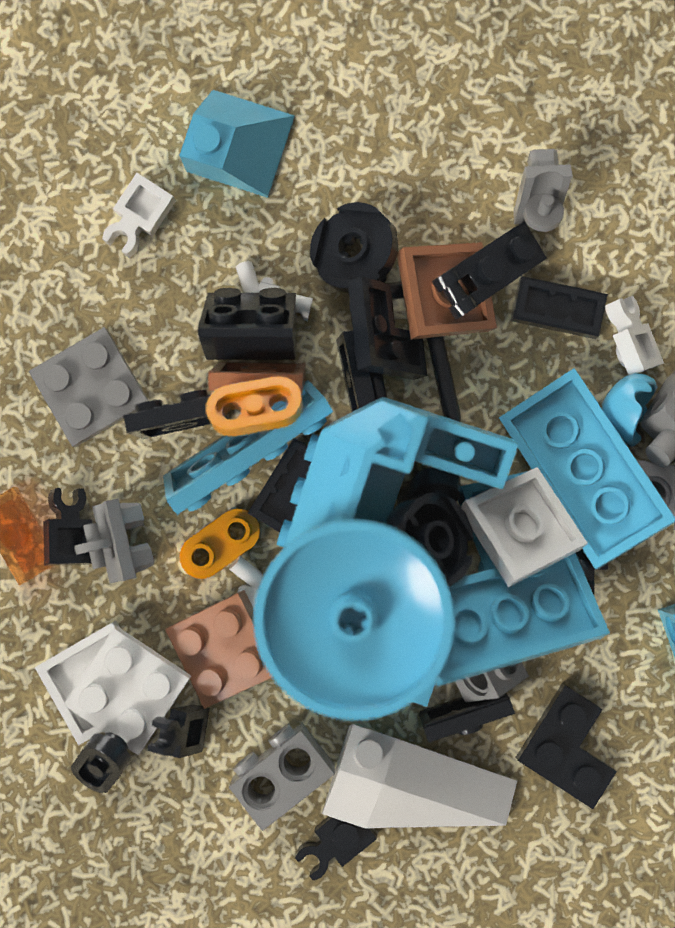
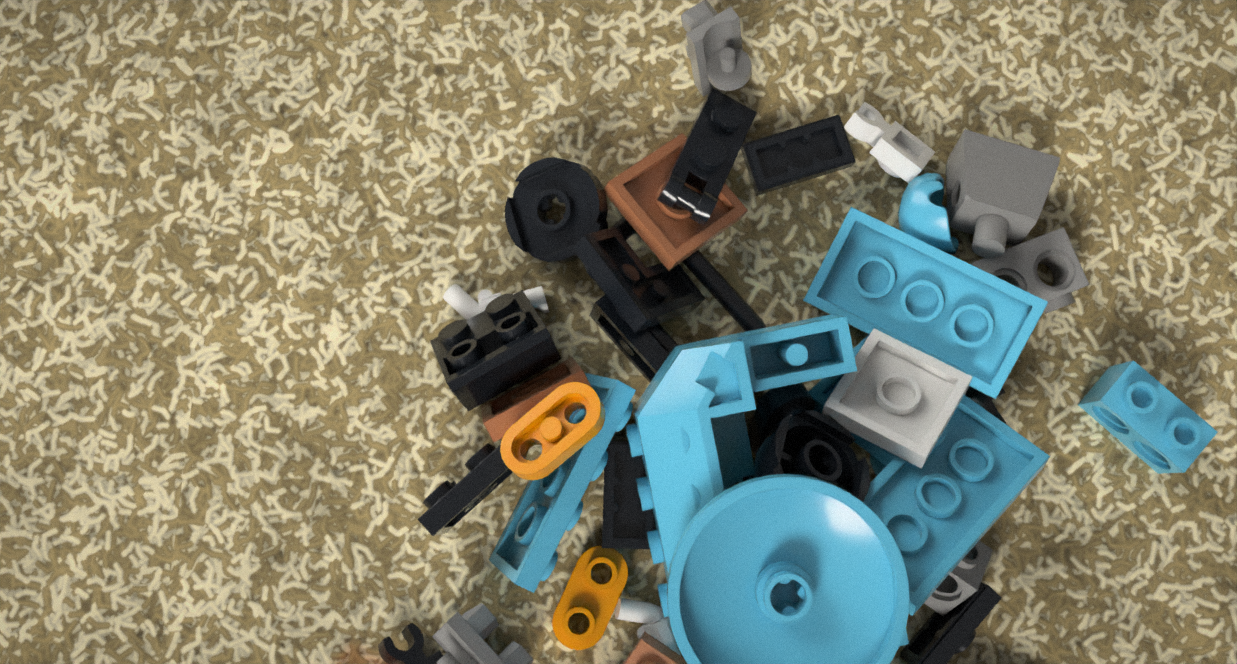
camera: 35 degrees left, 5 degrees down
light grey plate [28,327,149,447] -> none
white plate [103,173,176,258] -> none
medium azure slope [179,90,295,198] -> none
black plate [515,683,617,809] -> none

